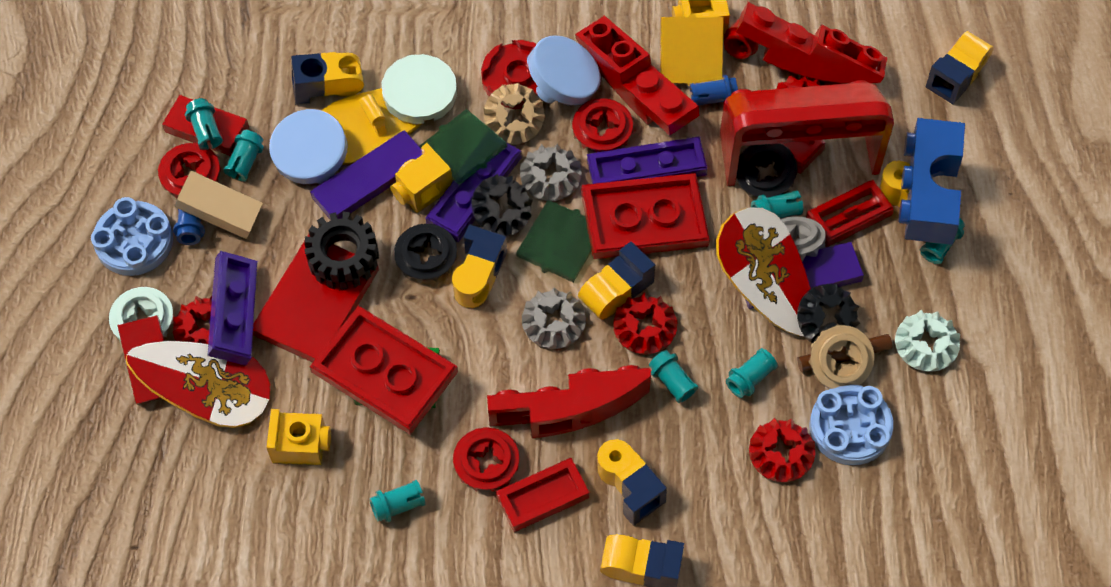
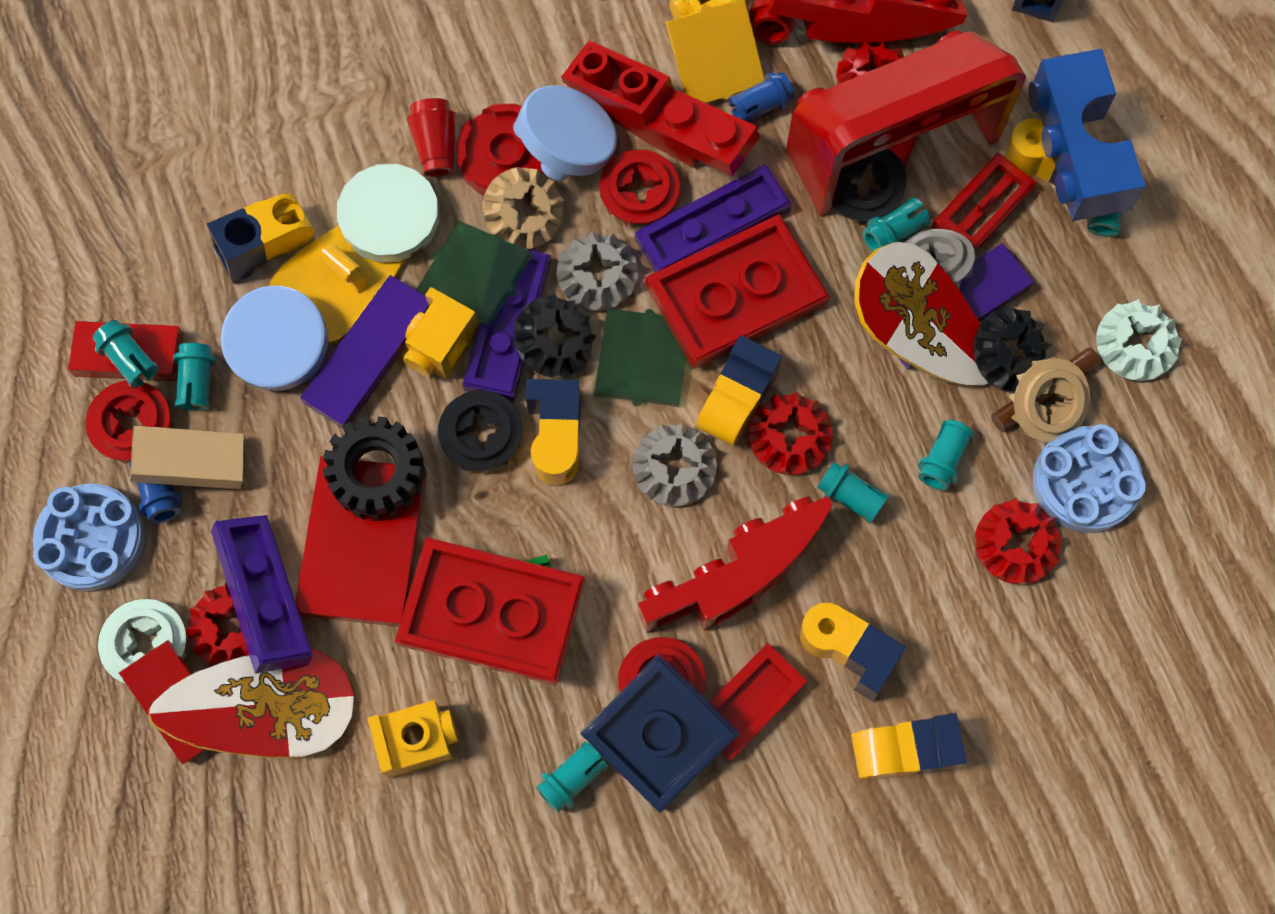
camera: 20 degrees left, 10 degrees up
none -> red cone [406,98,456,177]
none -> dark blue tile [580,652,739,813]

